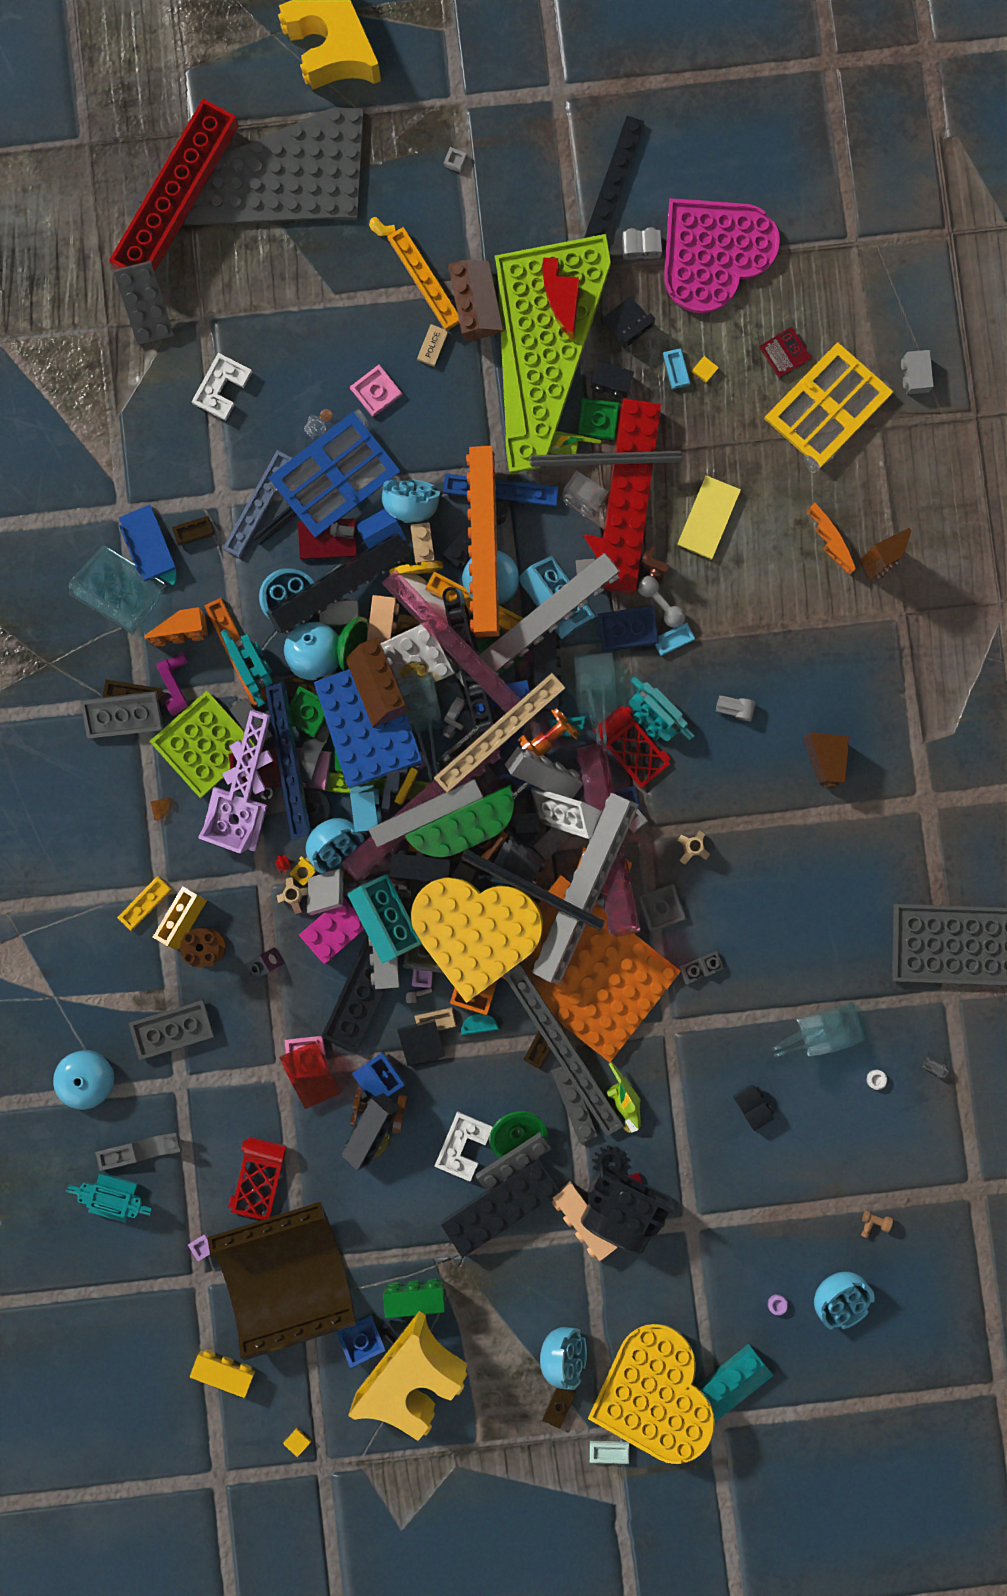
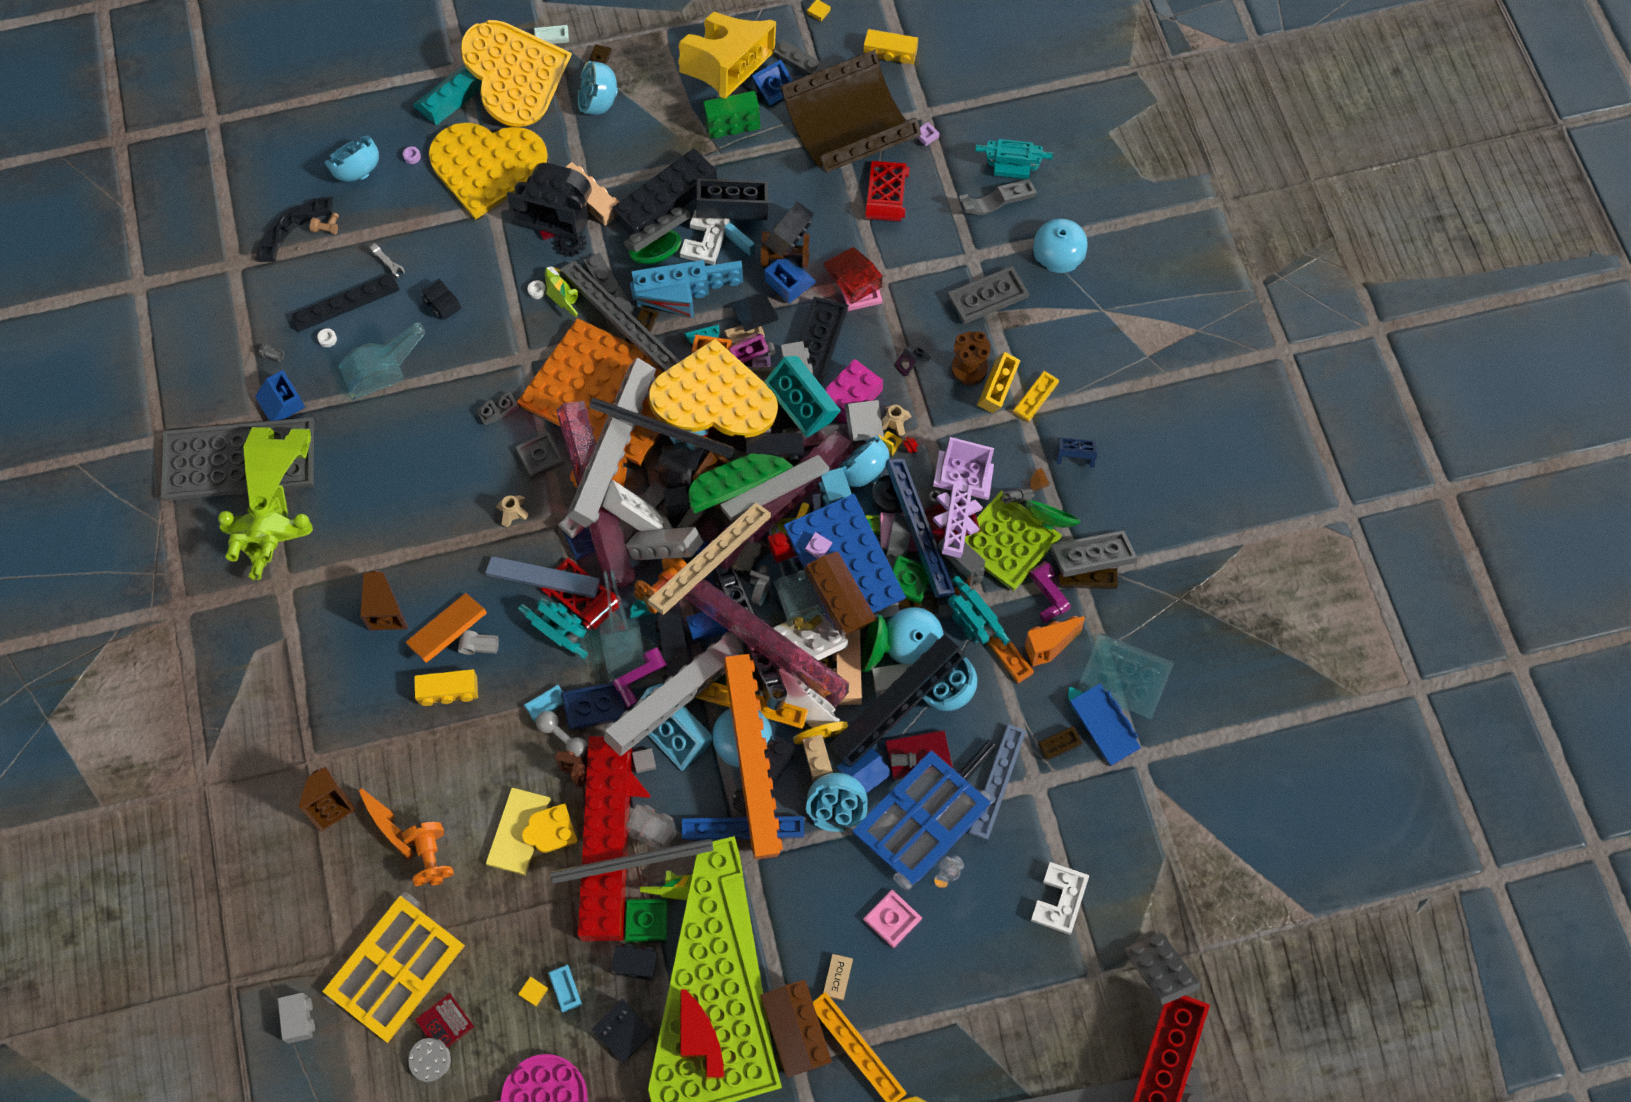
camera: 175 degrees right, 20 degrees down
none -> lime piece [218,427,313,580]
none -> blue slope [255,370,305,421]
none -> black tile [256,197,333,262]
none -> black plate [291,273,400,332]
none -> light grey piece [370,243,405,279]
none -> orange piece [403,822,454,886]
none -> orange tile [406,593,487,663]
none -> light grey tile [408,1038,451,1082]
none -> yellow brick [415,669,478,706]
none -> yellow plate [429,123,548,220]
none -> sand blue tile [485,556,601,598]
none -> yellow plate [522,803,578,853]
none -> white tile [527,280,546,299]
none -> magenta beam [612,648,667,708]
none -> dark azure wedge [630,260,743,318]
none -> black brick [696,178,769,220]
none -> medium azure tile [725,223,755,257]
none -> magenta slope [729,333,769,363]
none -> red brick [768,531,795,563]
none -> dark grey plate [773,40,830,75]
none -> lavender plate [805,532,832,559]
none -> dark grey axle [1002,488,1035,504]
none -> green dish [1026,499,1081,530]
none -> dark blue piece [1057,437,1097,468]

